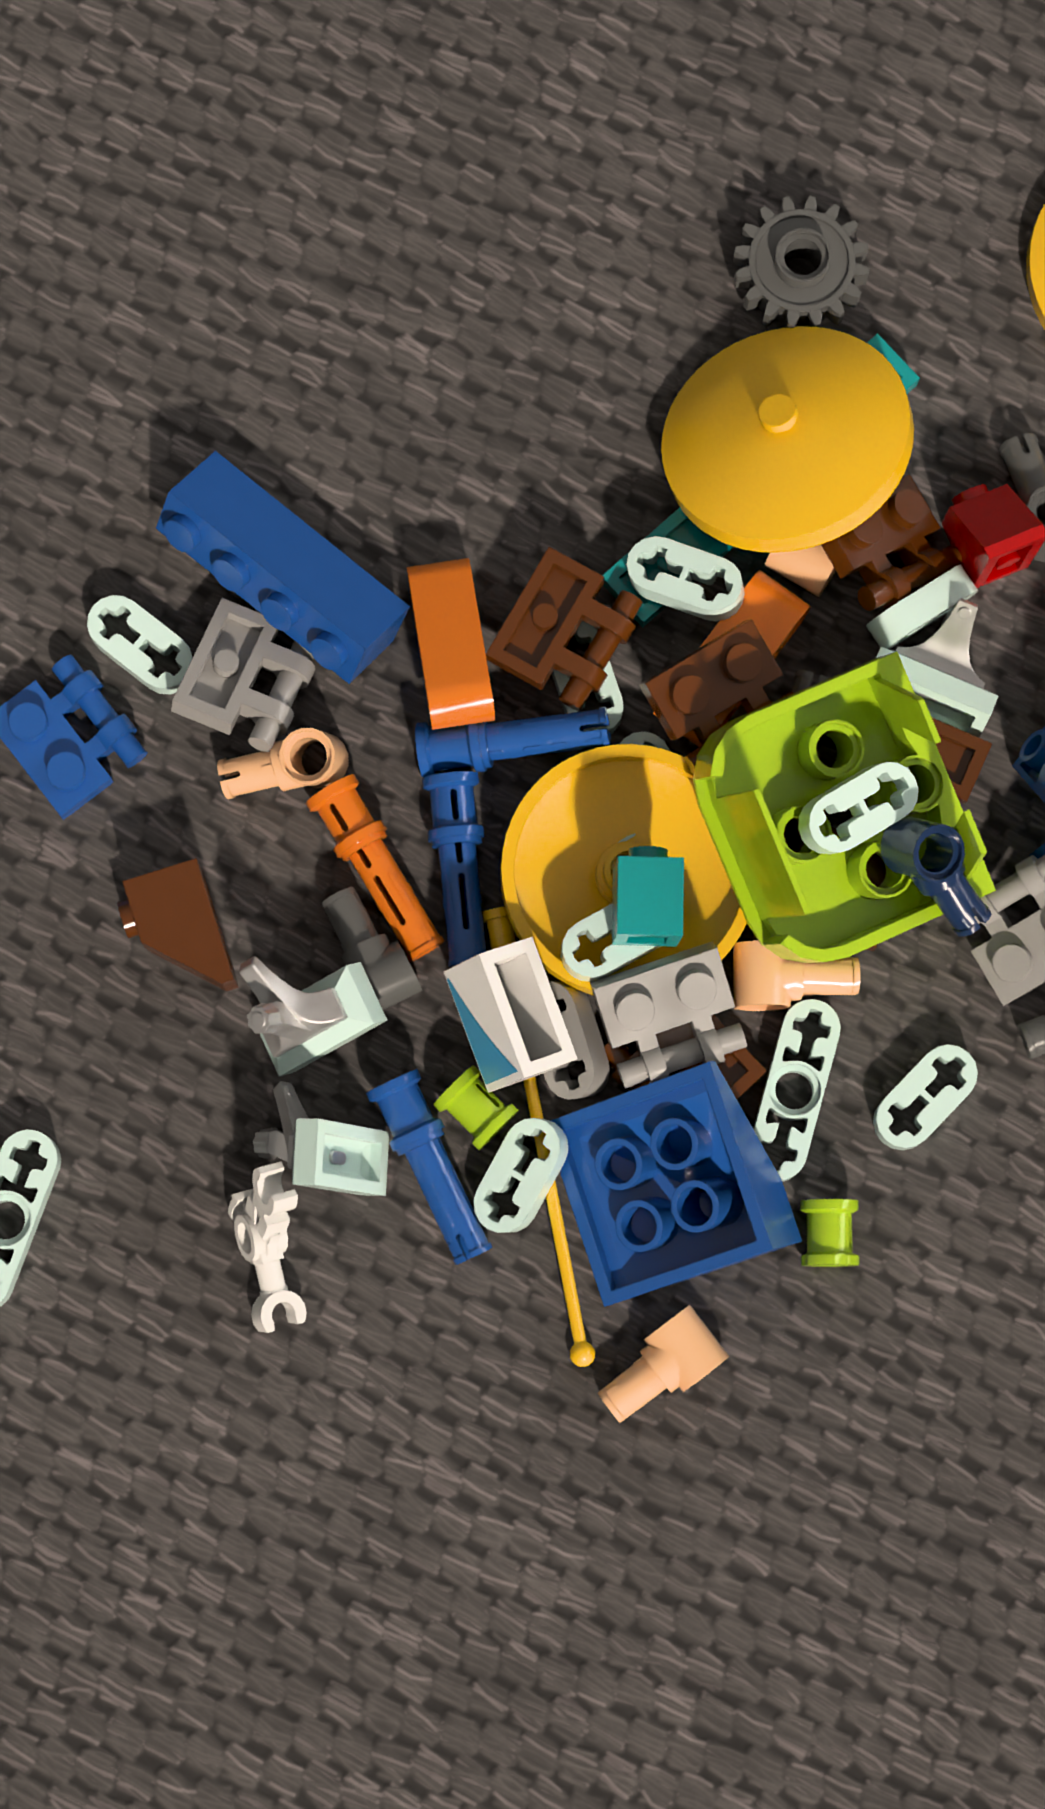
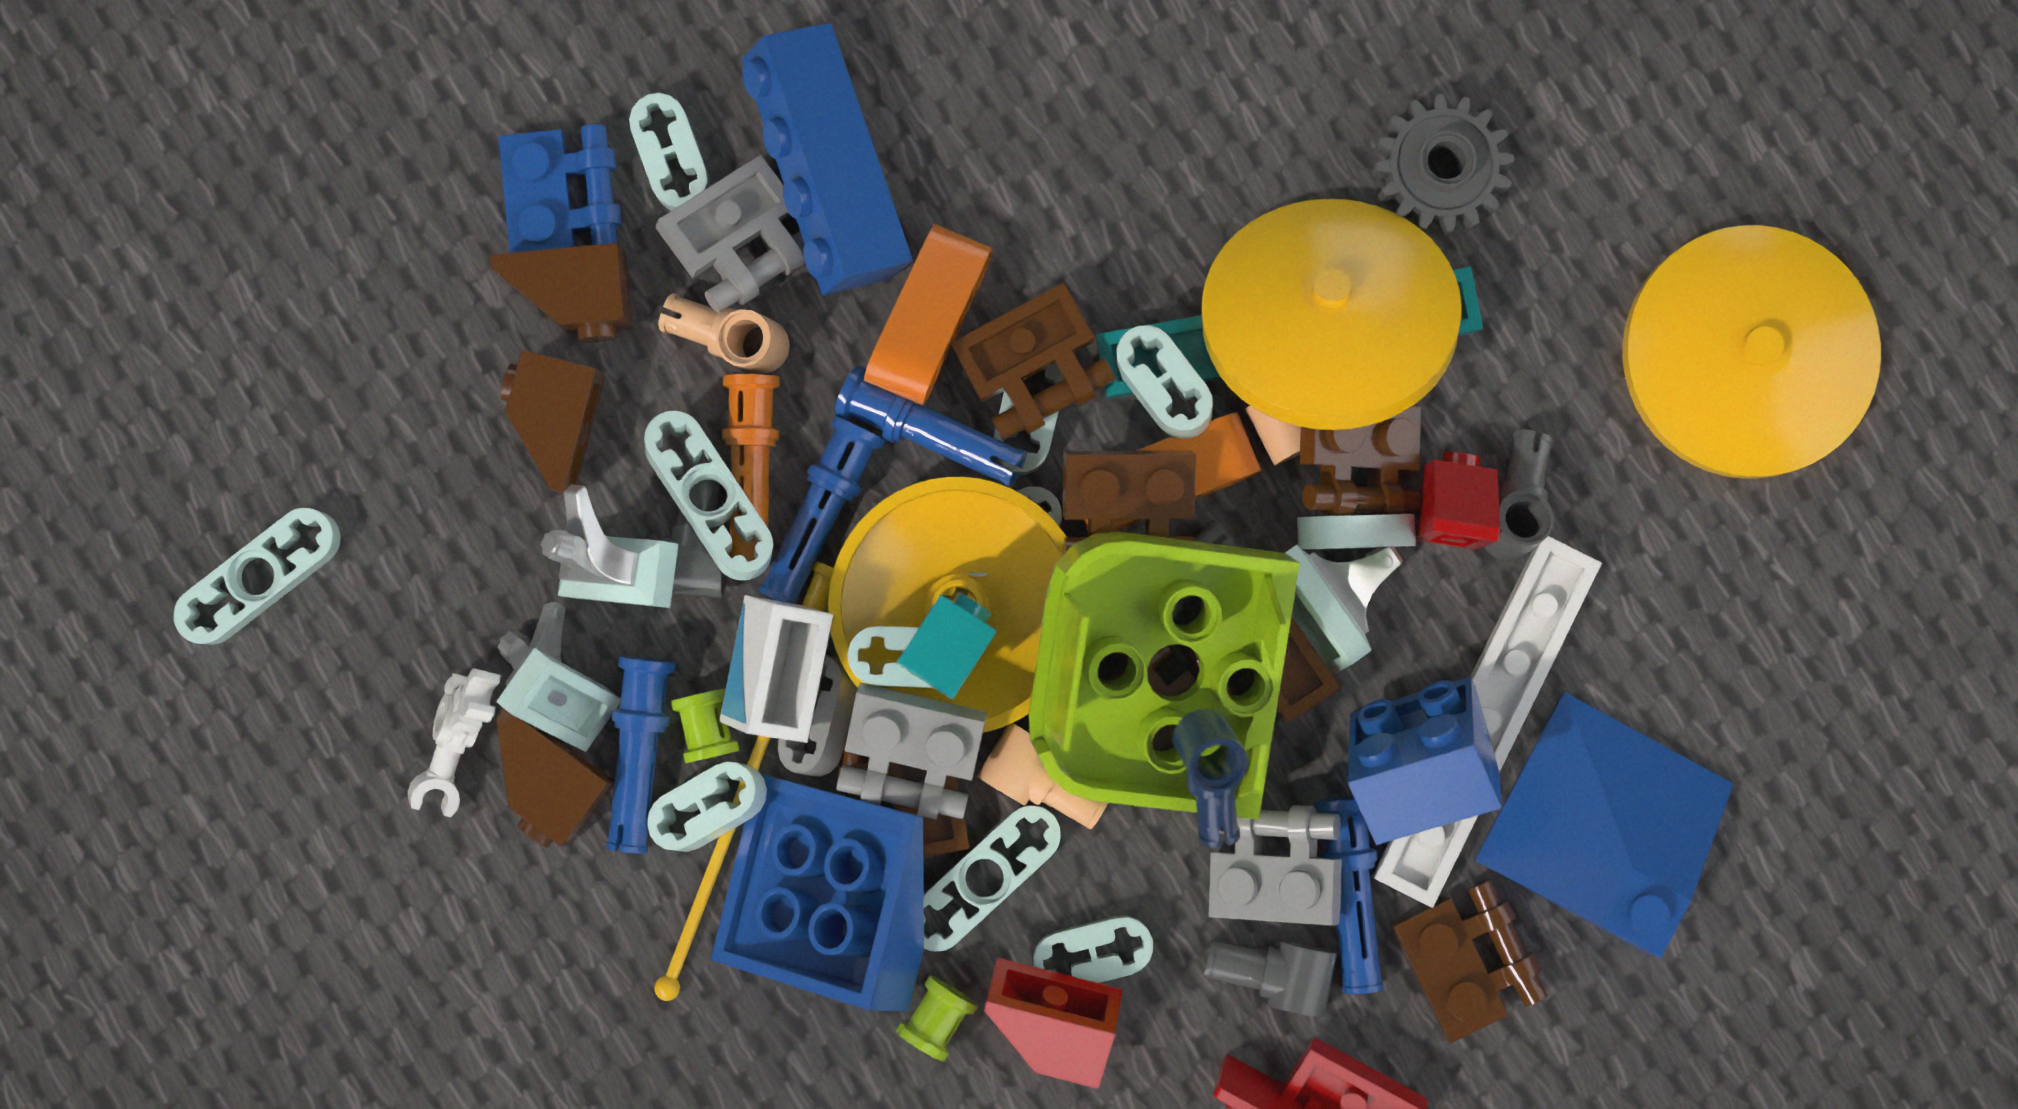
camera: 35 degrees right, 5 degrees up
light nougat pin [598,1304,730,1423] -> none
light aqua beam [798,762,918,854] -> none
none -> reddish brown slope [489,243,632,343]
none -> reddish brown slope [496,708,615,848]
none -> light aqua beam [644,411,773,580]
none -> red slope [984,957,1123,1089]

